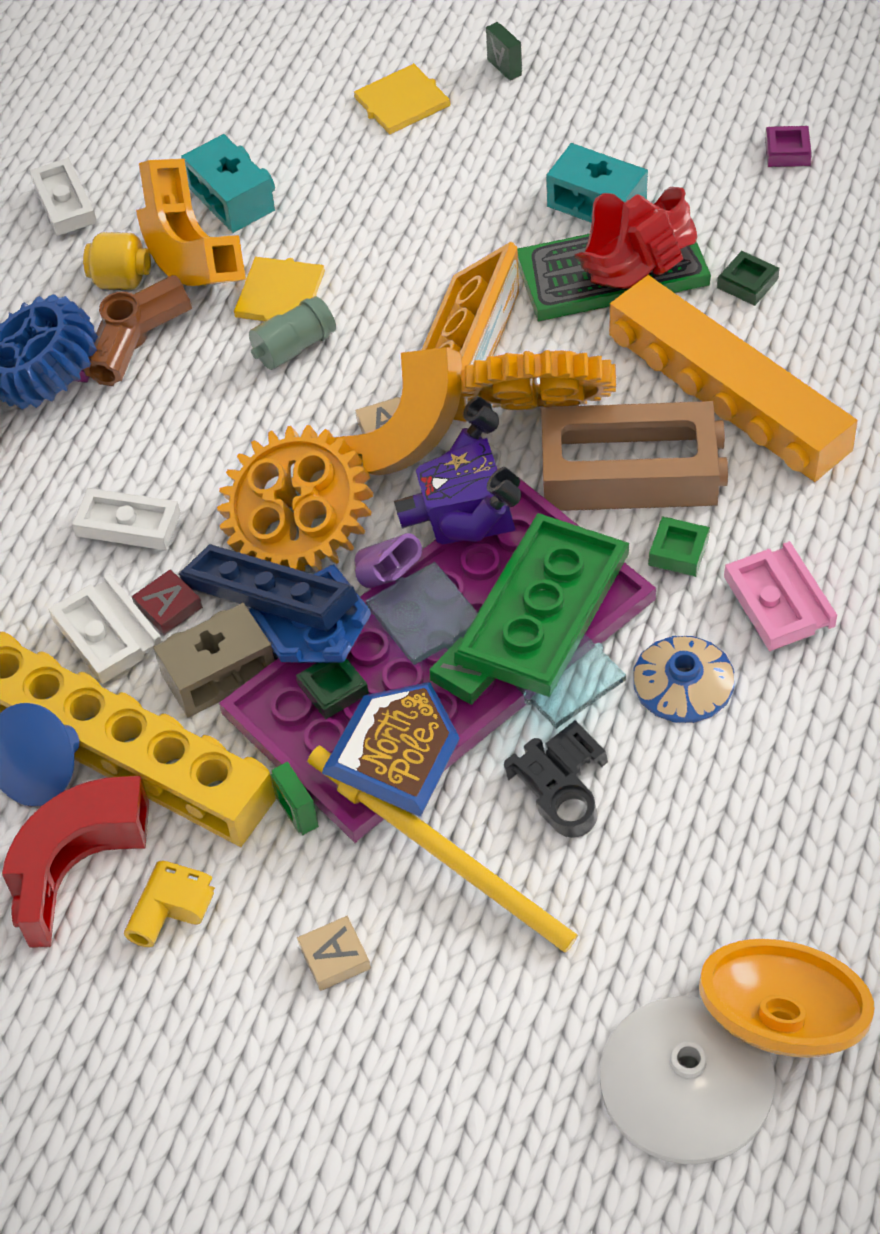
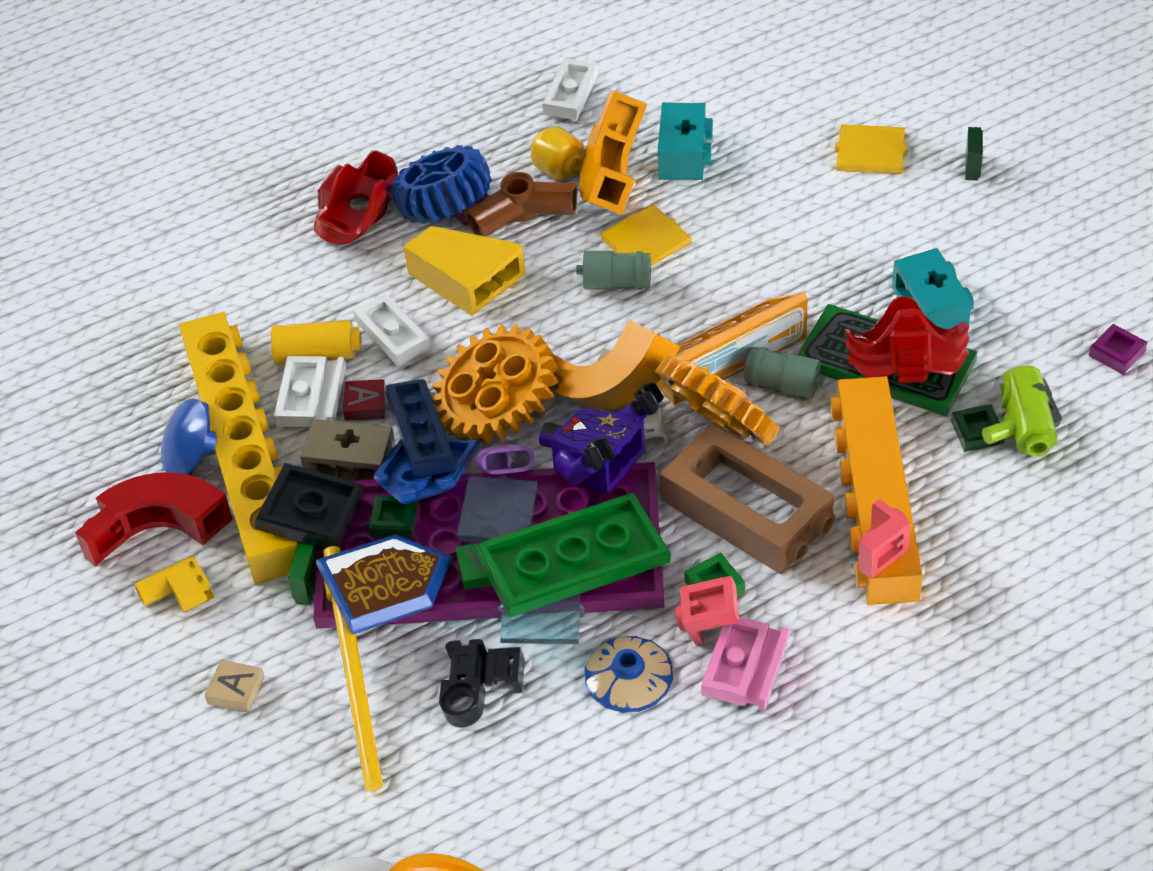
camera: 40 degrees right, 5 degrees down
none -> black tile [255,463,365,549]
none -> yellow brick [271,320,362,365]
none -> yellow slope [403,226,526,316]
none -> coral bracket [675,576,740,645]
none -> sand green piece [744,347,825,399]
none -> coral bracket [858,499,910,579]
none -> lime piece [982,366,1062,457]

